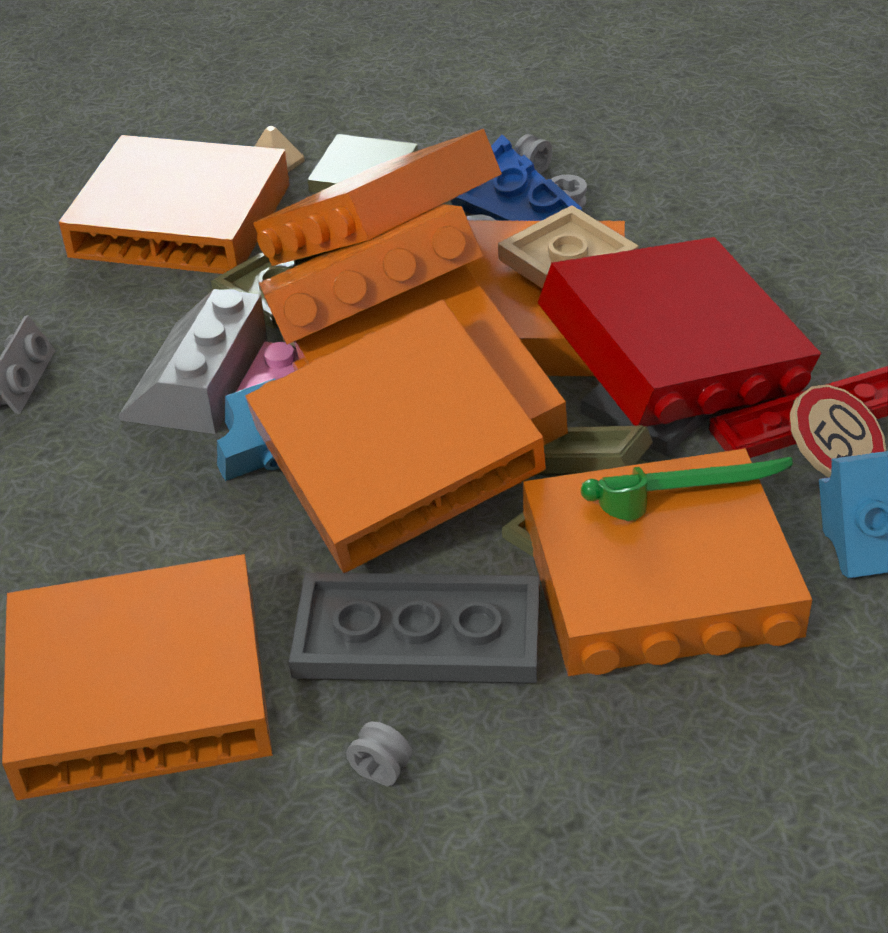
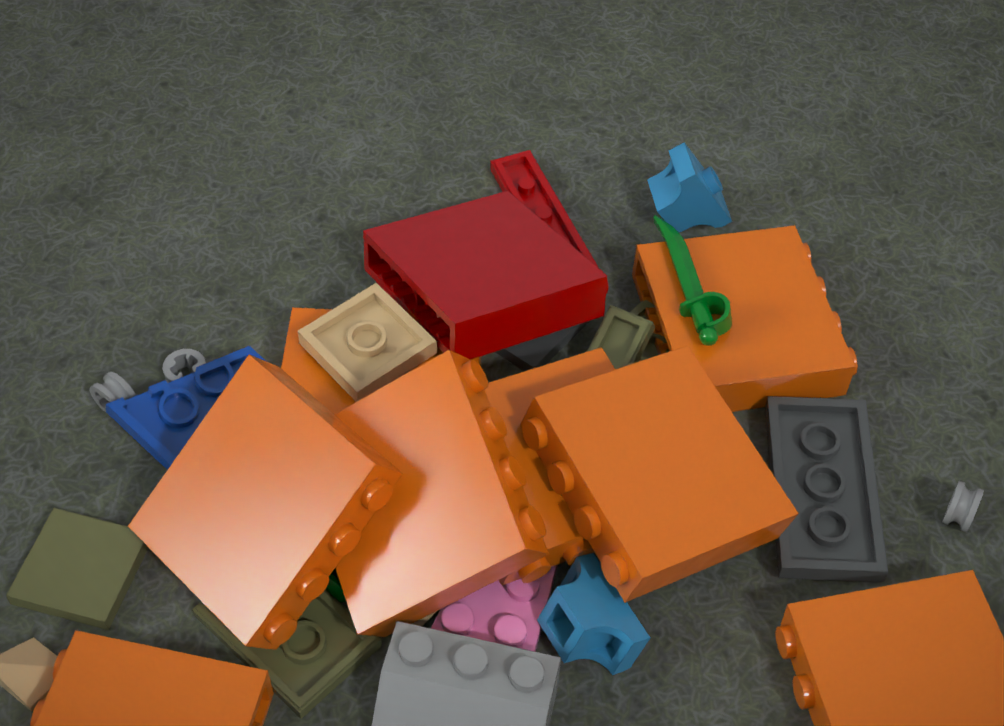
camera: 95 degrees left, 10 degrees up
piece [790,384,886,478] -> none

